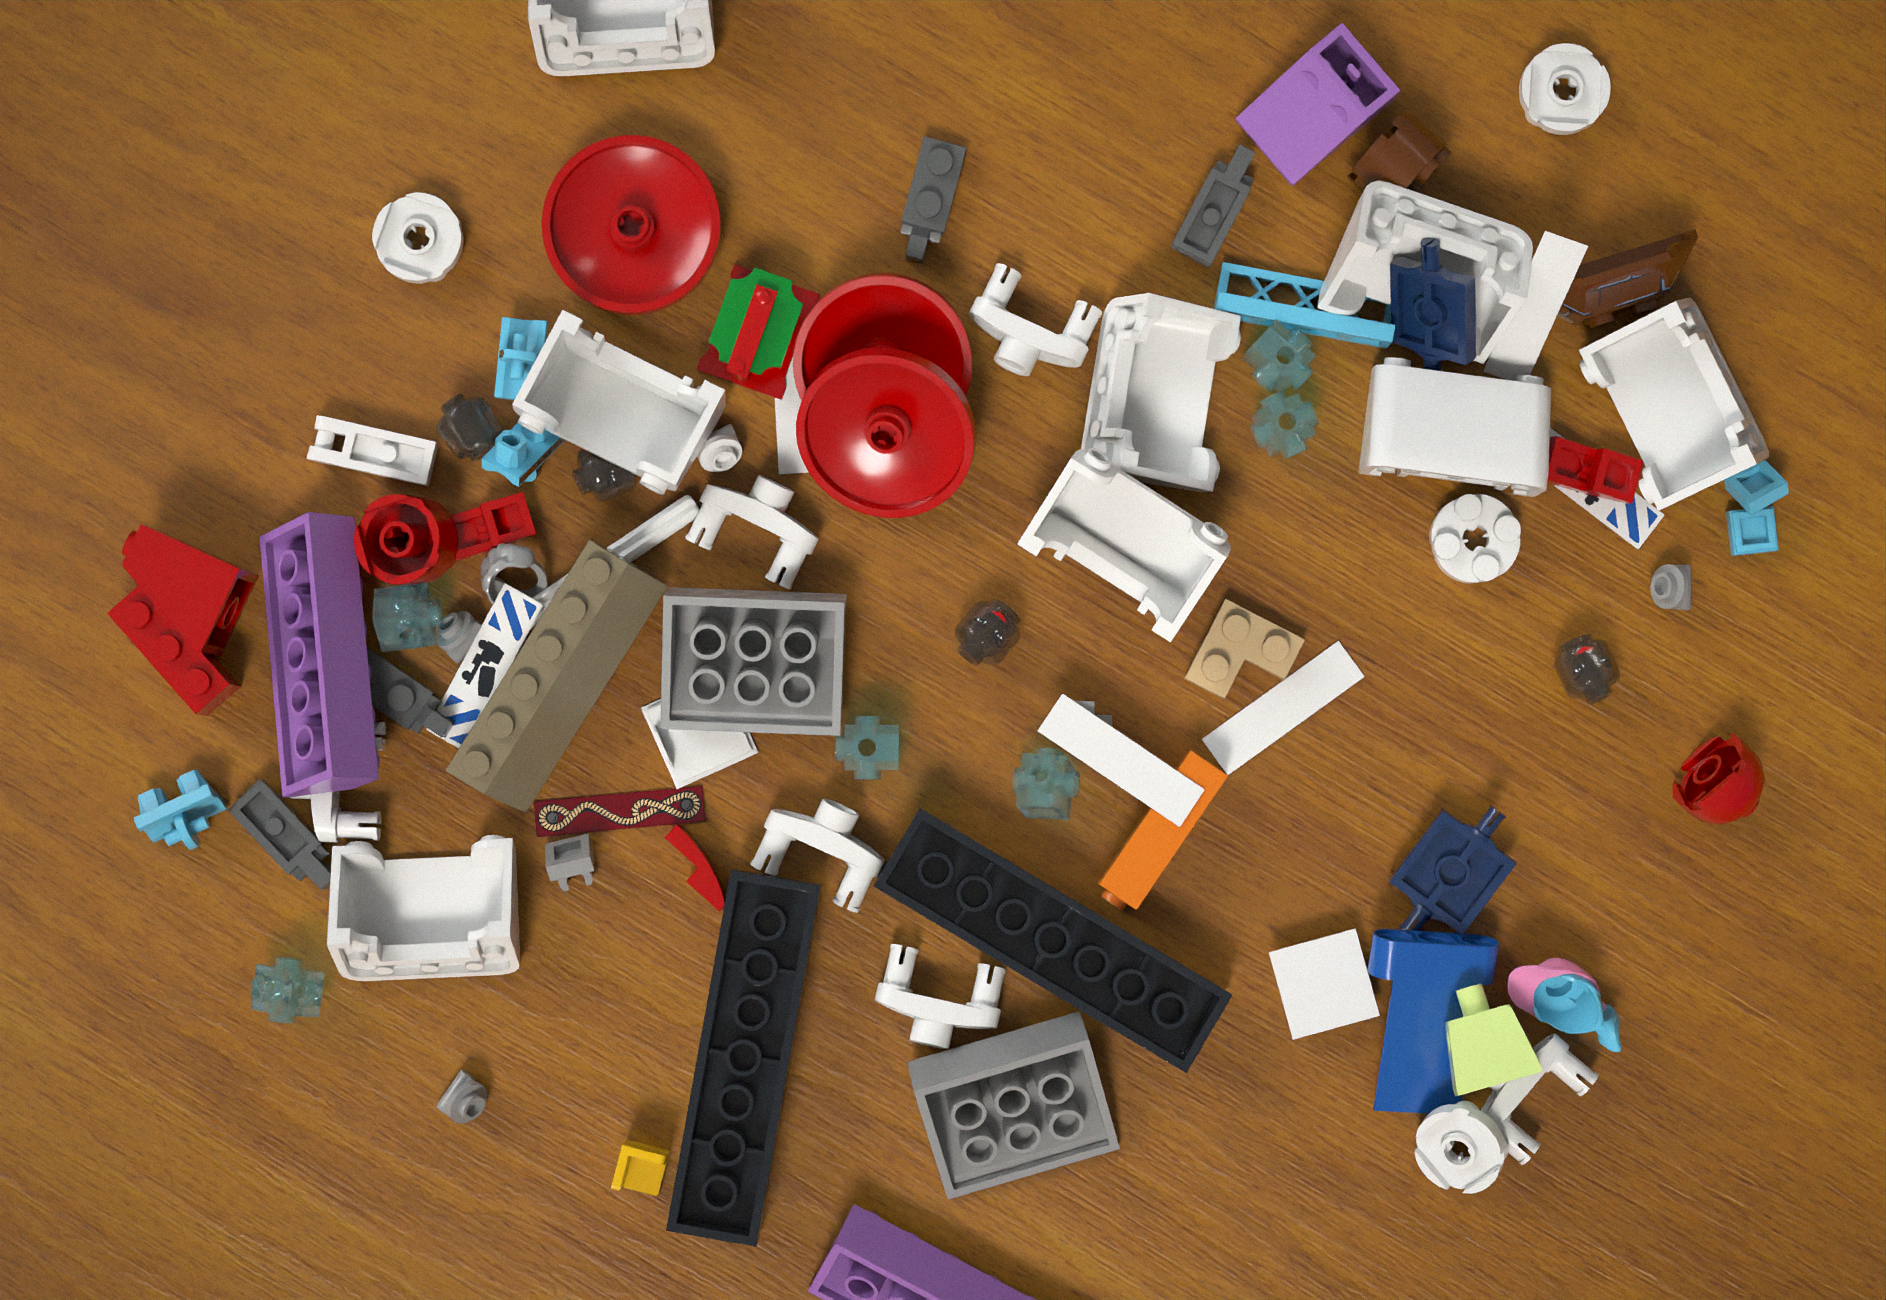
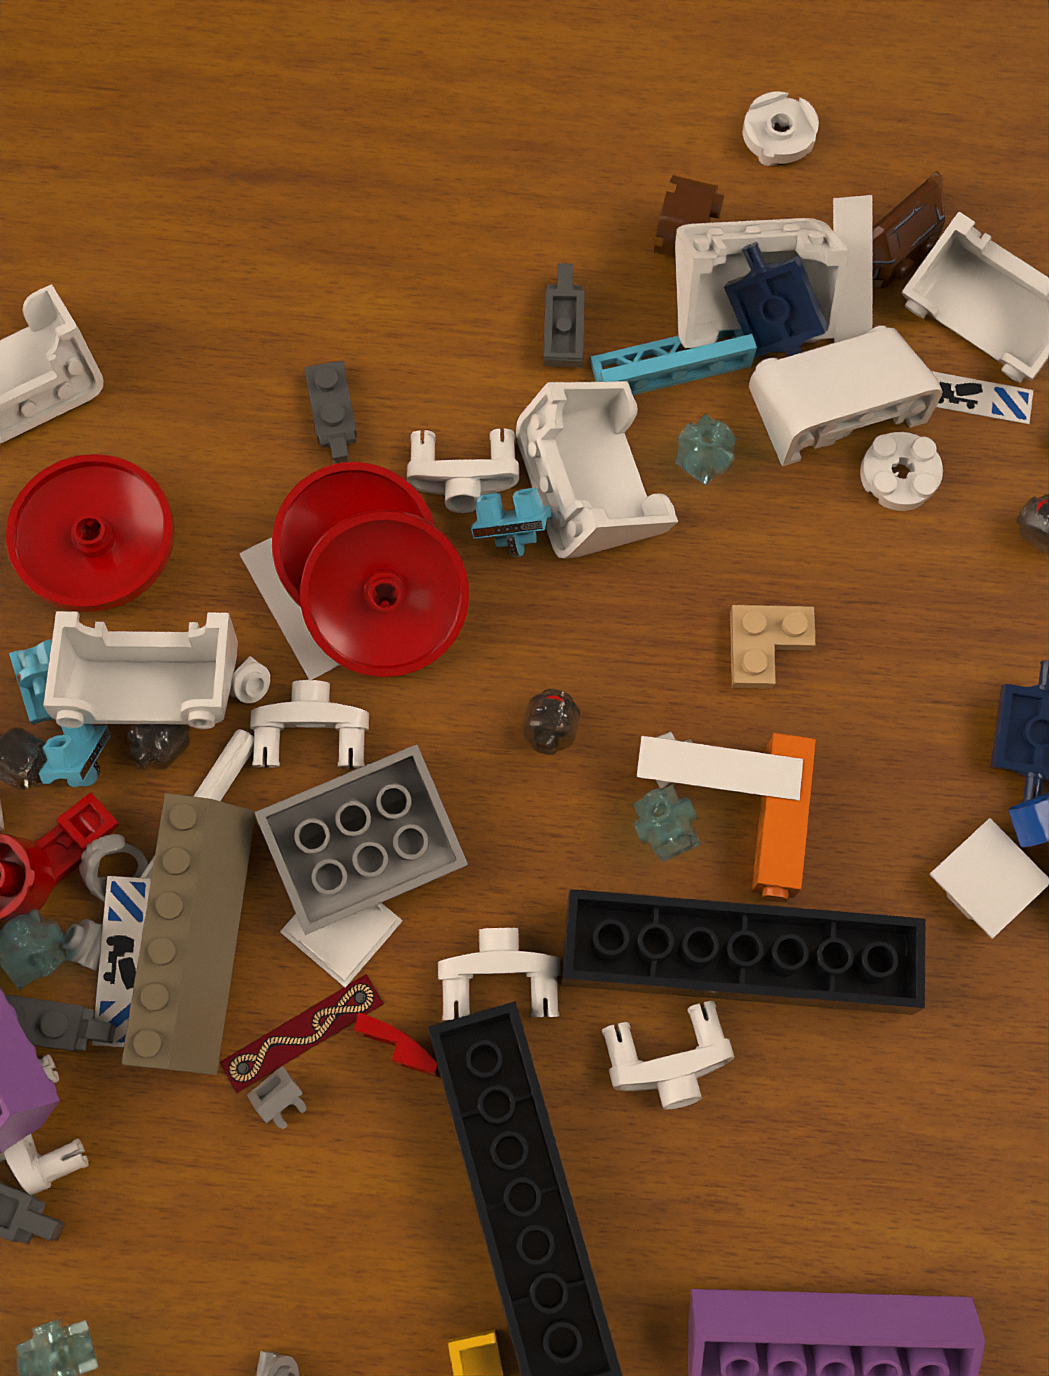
camera: 30 degrees left, 15 degrees down
white windscreen [327,835,520,981] -> none
piece [696,264,820,400] -> none
clear light blue brick [836,716,899,780] -> none
light grey slope [907,1011,1120,1200] -> none
white windscreen [1018,448,1231,642] -> none
white sticker [1202,641,1364,775] -> none
medium lavender slope [1235,23,1400,187] -> none
clear light blue brick [1242,319,1316,394] -> none
red slope [1547,436,1644,504] -> none
none -> medium azure hips [471,488,553,557]

